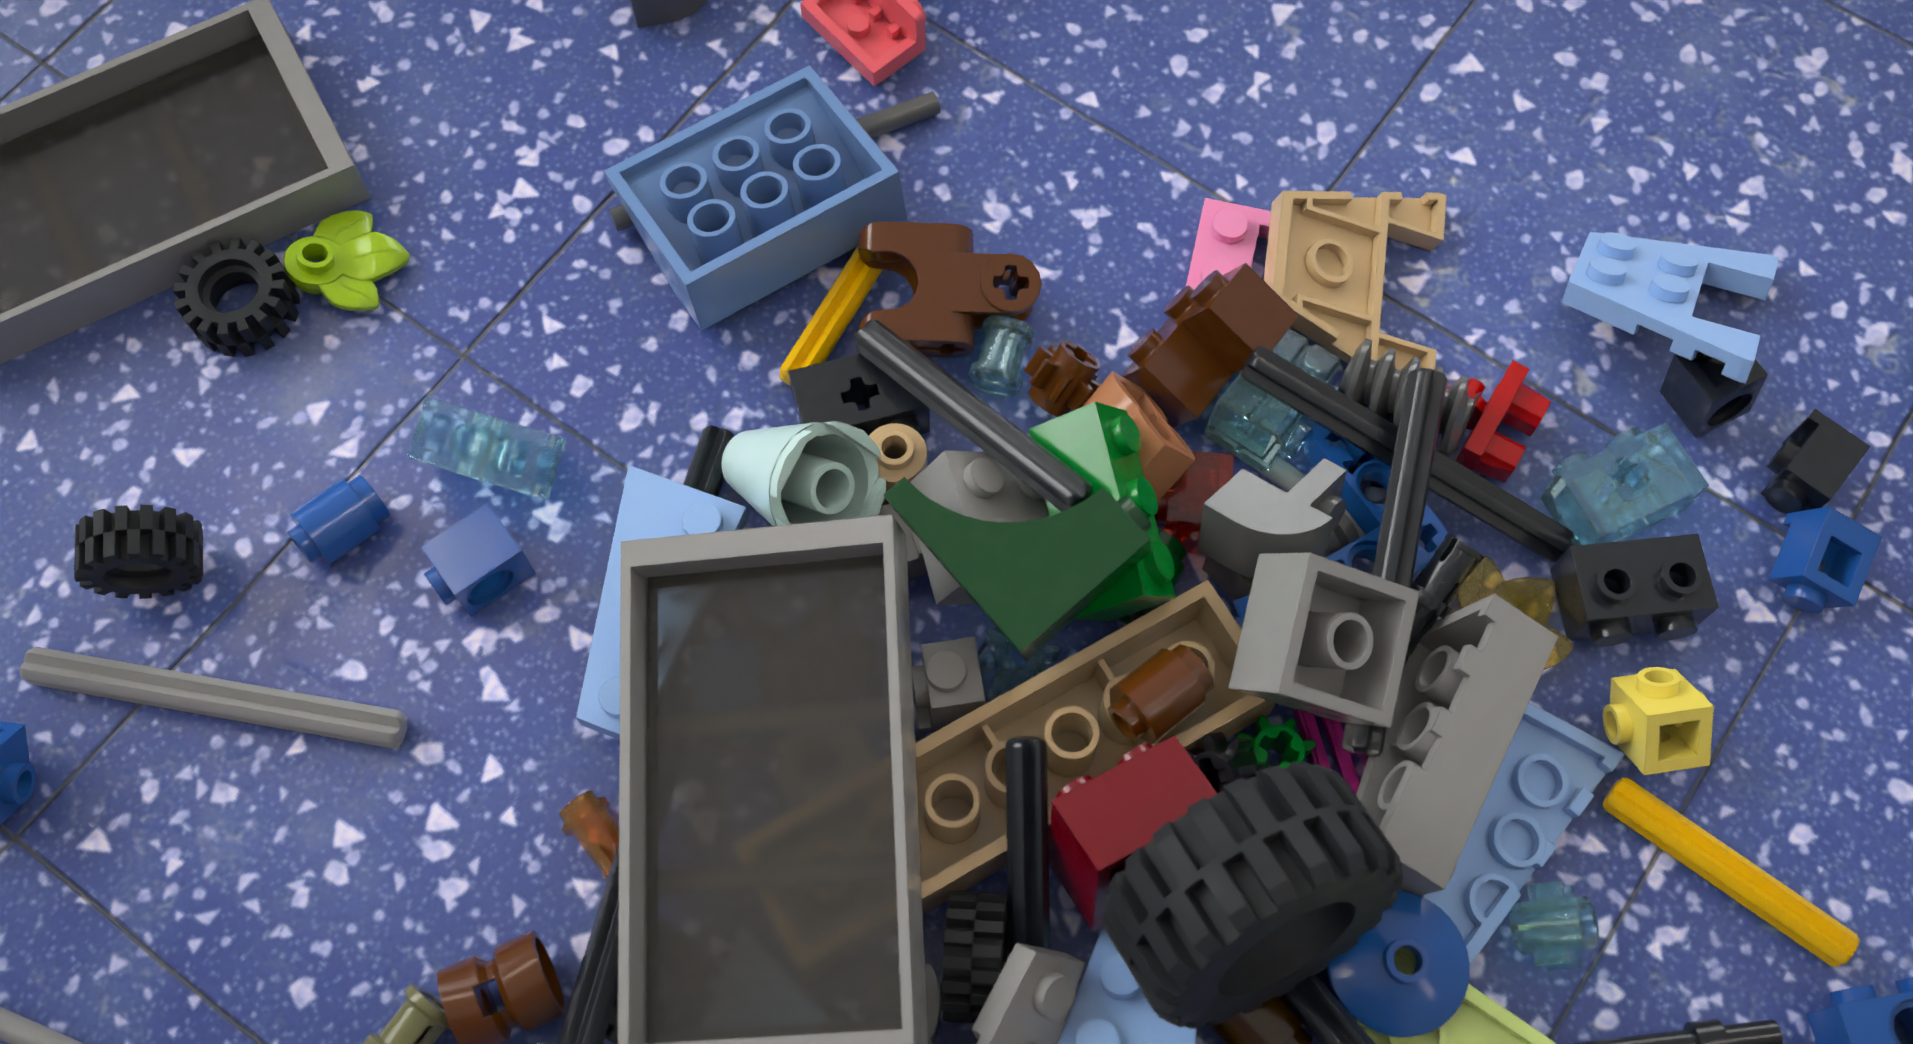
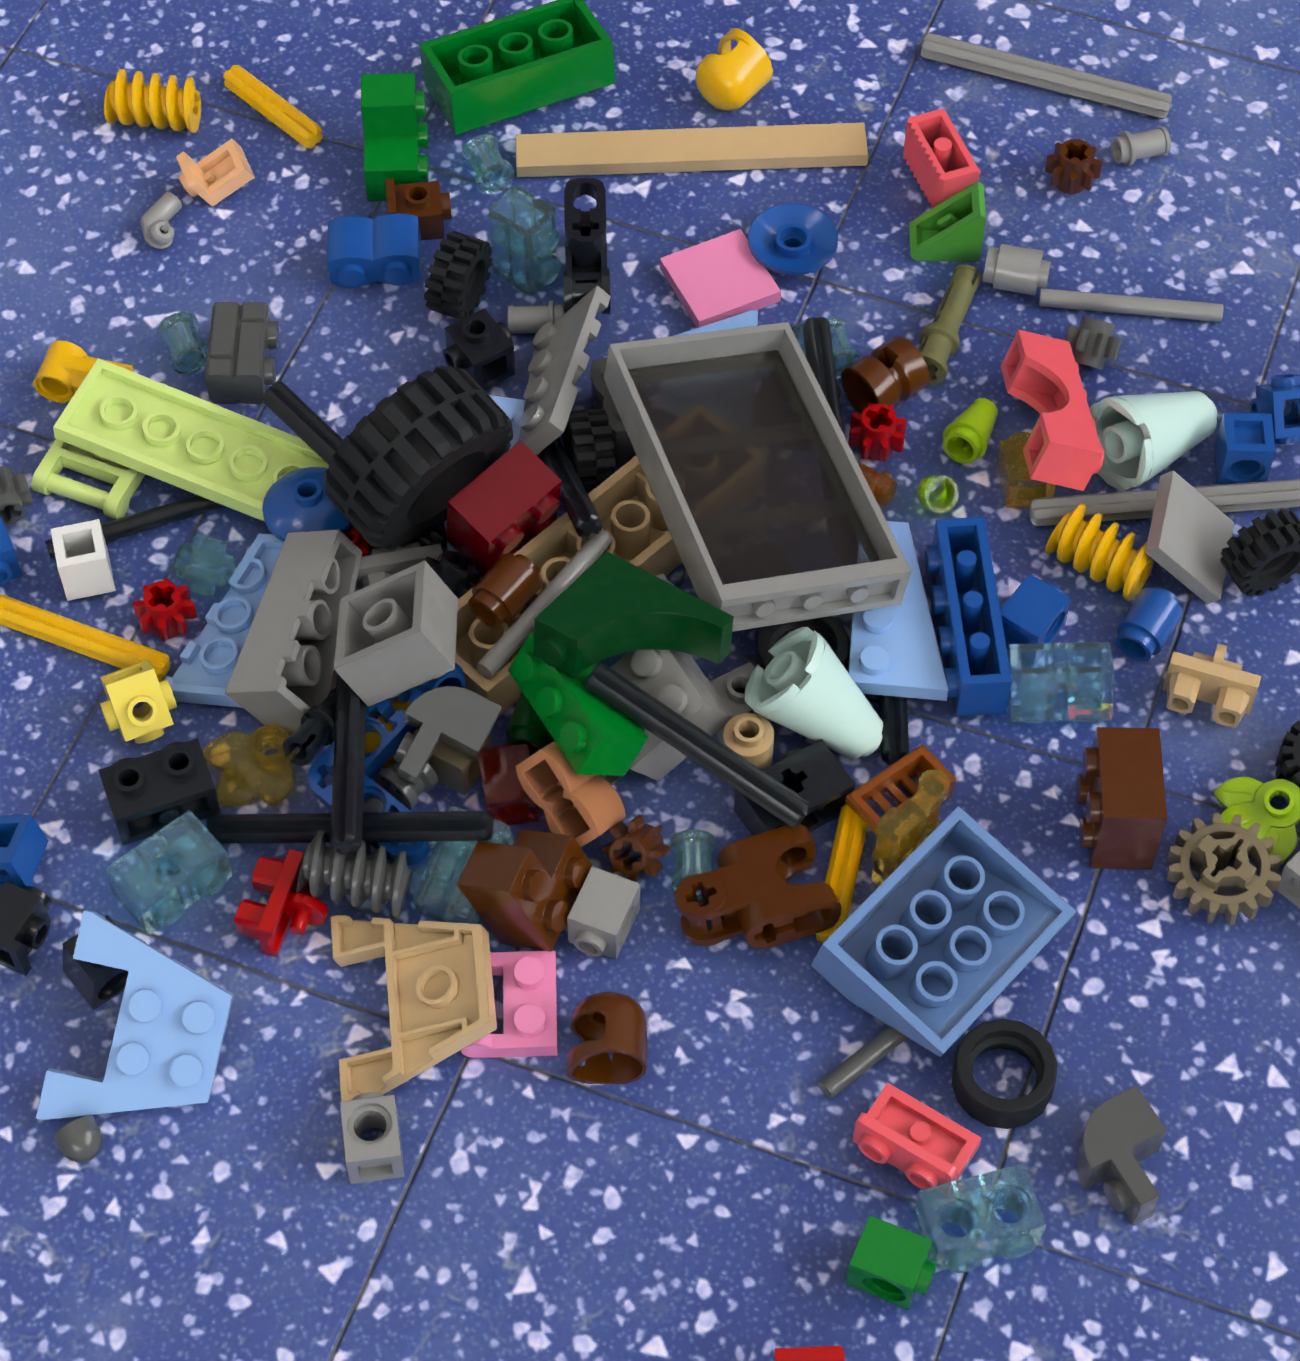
camera: 165 degrees right, 10 degrees down
none -> white brick [51,519,116,601]
none -> dark grey hinge [54,1115,102,1163]
none -> red gear [133,578,197,642]
none -> light grey brick [340,1092,405,1184]
none -> light grey bar [476,529,613,678]
none -> reddish brown helmet [566,992,648,1084]
none -> light grey brick [567,866,640,960]
none -> dark orange slope [845,744,956,837]
none -> red gear [848,402,907,462]
none -> clear yellow plate [871,769,950,886]
none -> clear neon green hinge [917,474,959,513]
none -> blue brick [924,517,1012,717]
none -> lime cone [943,398,998,464]
none -> black tyre [952,1019,1058,1129]
none -> clear yellow brick [997,432,1056,508]
none -> coral arch [1000,329,1104,491]
none -> yellow piece [1045,503,1154,601]
none -> dark grey gear [1064,316,1123,370]
none -> reddish brown brick [1076,727,1167,869]
none -> light aqua cone [1090,391,1218,490]
none -> light grey tile [1145,470,1234,604]
none -> tan hips [1162,643,1261,728]
none -> dark tan gear [1166,813,1282,925]
none -> blue brick [1214,412,1276,485]

